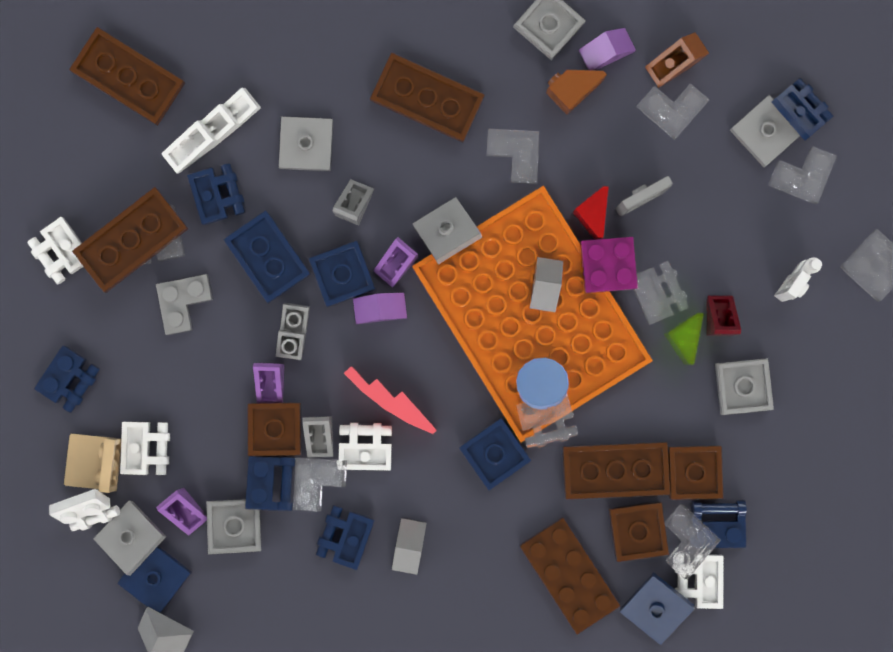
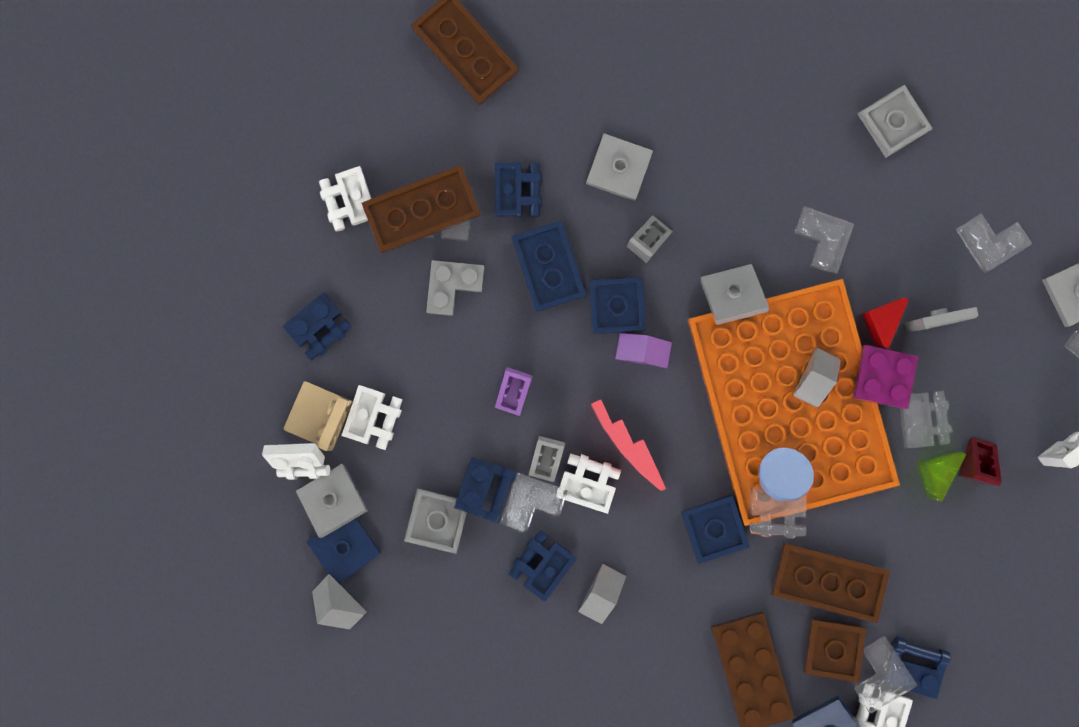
camera: 25 degrees right, 0 degrees up
medium lavender slope [156,488,207,536] -> none
white slope [161,88,261,174] -> none
reddish brown plate [248,403,301,456] -> none
light grey slope [275,303,310,360] -> none
reddish brown plate [370,53,485,143] -> none
medium lavender slope [373,237,418,288] -> none
dark orange slope [546,70,607,115] -> none
medium lavender slope [579,28,636,71] -> none
dark orange slope [645,32,709,88] -> none
reddish brown plate [668,446,723,500] -> none
light grey plate [715,358,774,415] -> none

